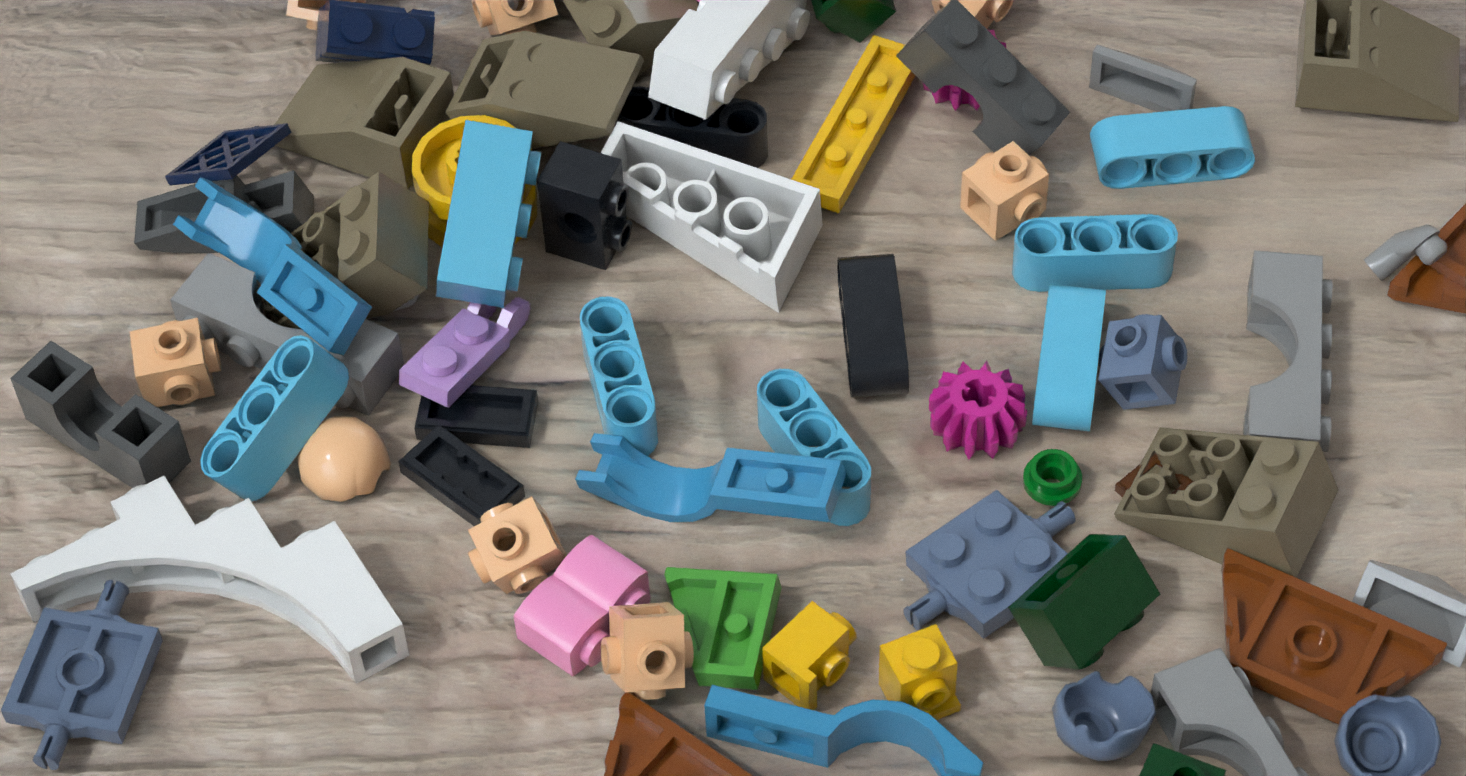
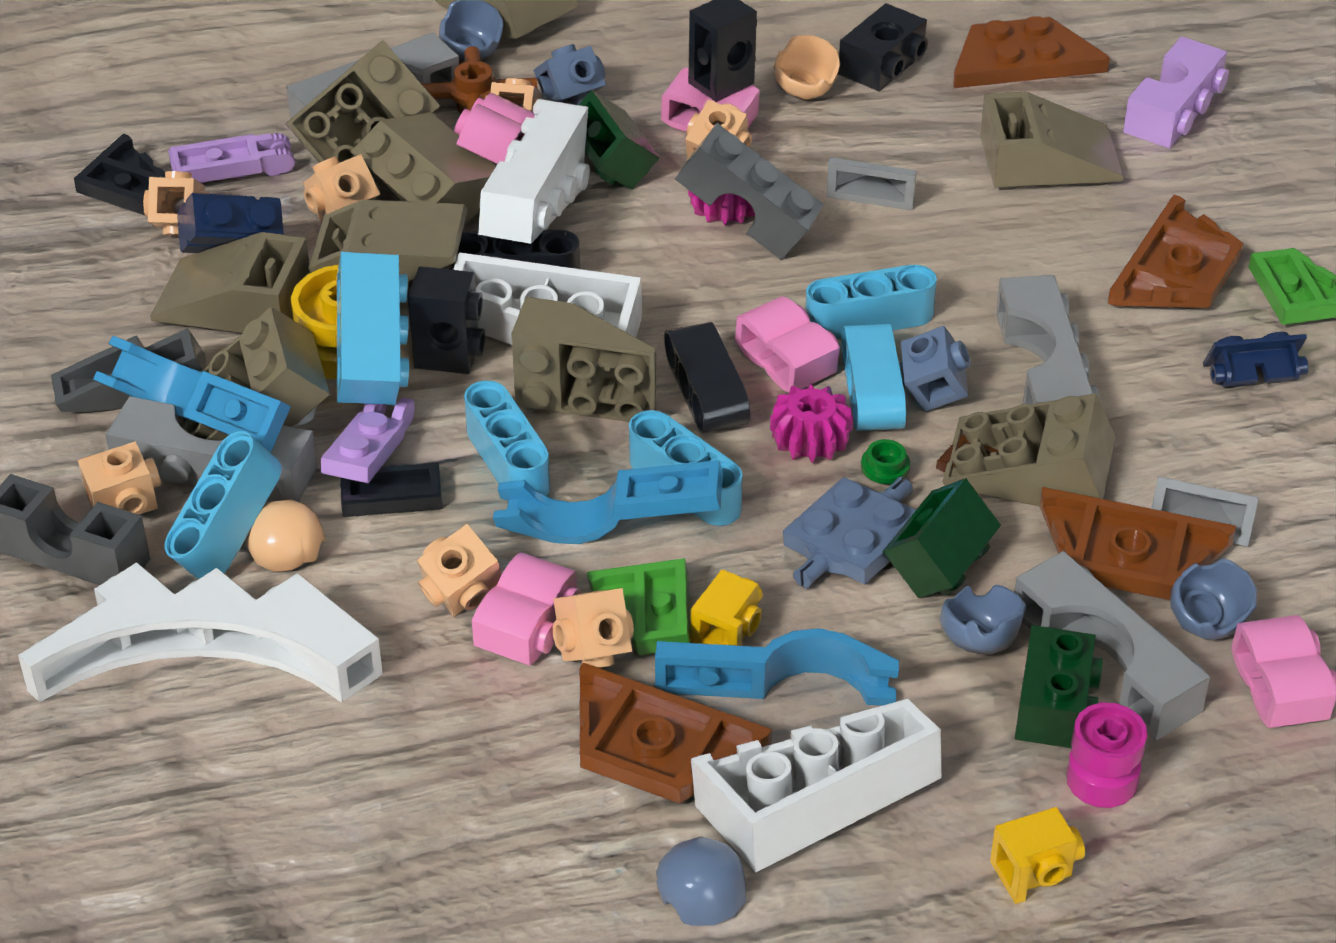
camera: 15 degrees left, 10 degrees down
sand blue plate [1,580,163,770] -> none
dark blue window [165,123,292,186] -> none
black plate [398,425,525,526] -> none
yellow plate [791,35,916,213] -> none
yellow brick [879,624,961,720] -> none
light nougat brick [960,141,1049,241] -> none
medium azure beam [1090,106,1255,189] -> none
light grey arm [1364,224,1448,281] -> none
none -> dark tan slope [511,297,656,422]
none -> bright pink brick [735,296,840,392]

